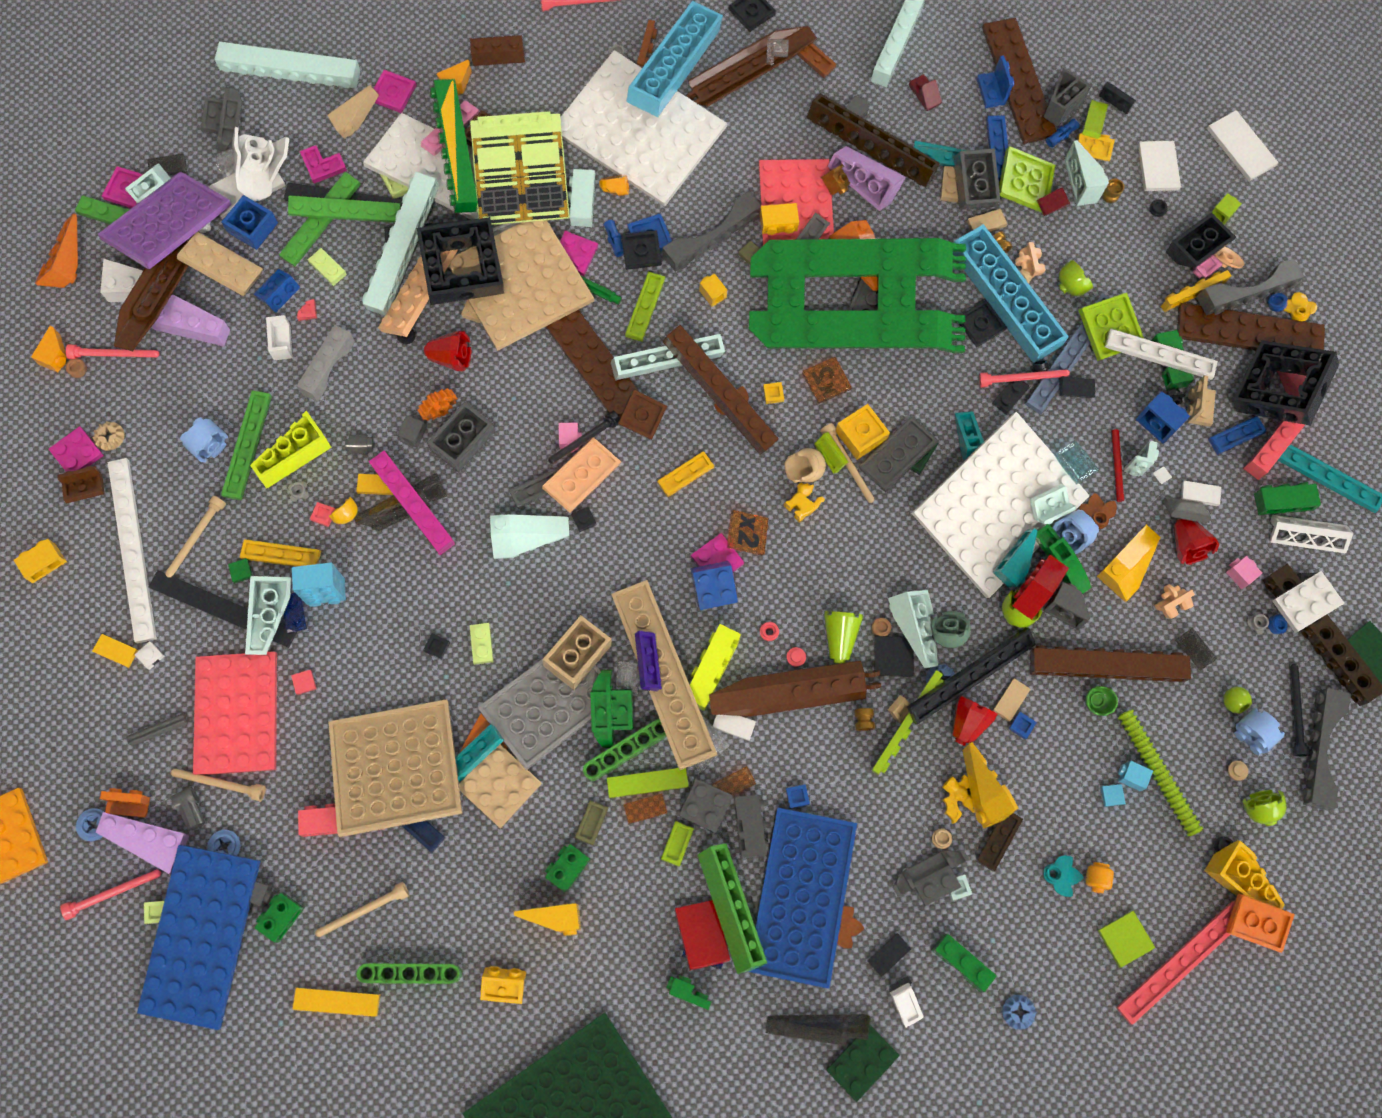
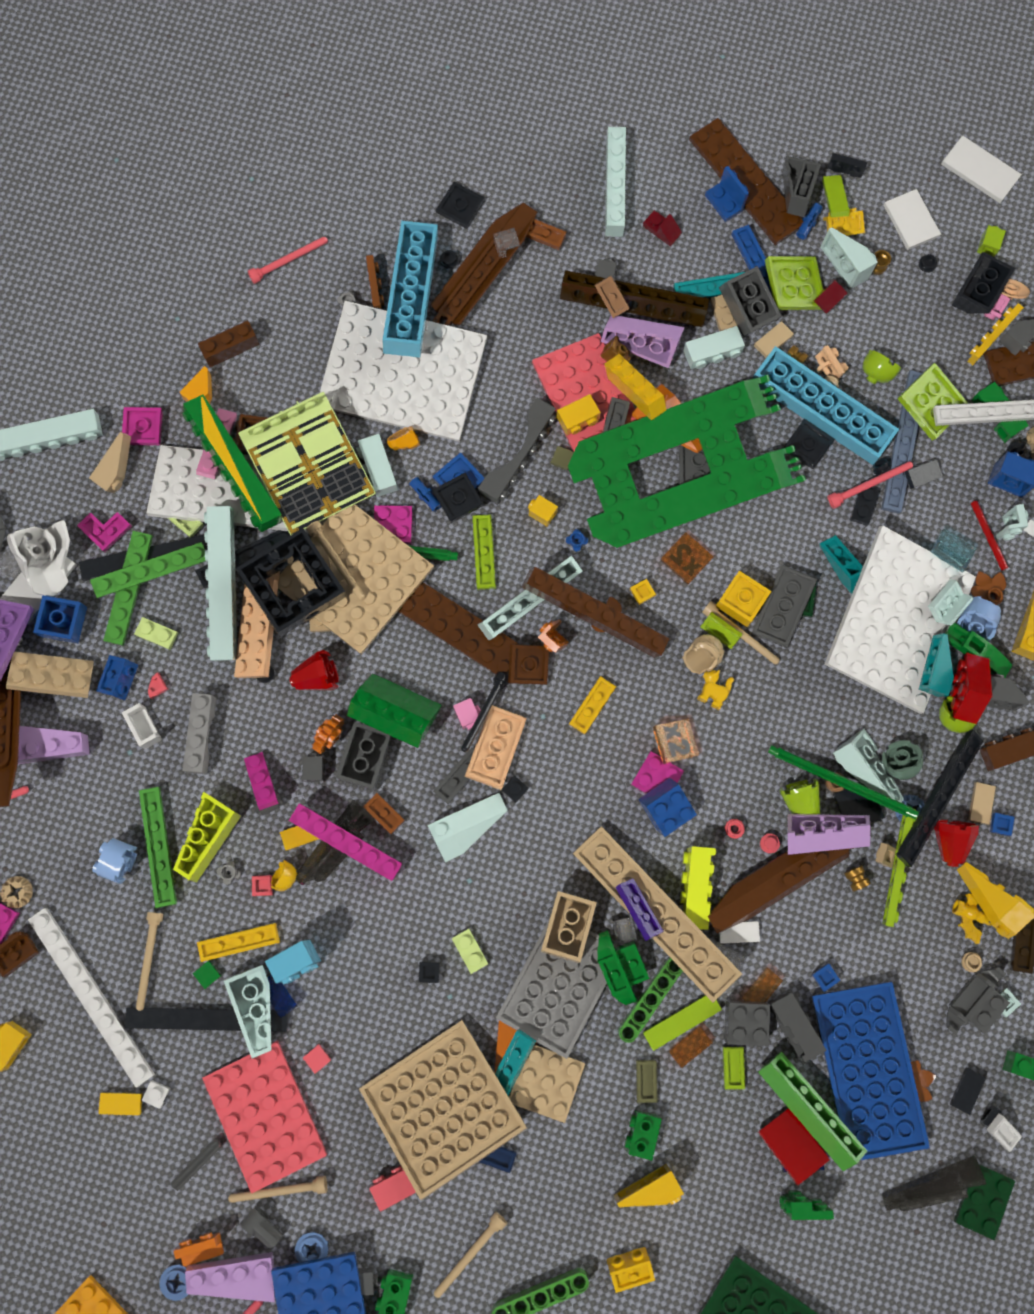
camera: 20 degrees left, 5 degrees up
none -> dark pink plate [244,752,279,810]
none -> tan piece [306,521,365,600]
none -> green slope [347,673,442,748]
none -> dark orange plate [363,793,405,835]
none -> black plate [440,250,458,269]
none -> orange bracket [538,619,569,653]
none -> blue plate [566,529,588,552]
none -> medium nougat plate [595,275,629,318]
none -> yellow brick [604,354,666,420]
none -> light aqua brick [683,326,745,369]
none -> green piece [768,745,919,820]
none -> lavender wedge [788,814,870,855]

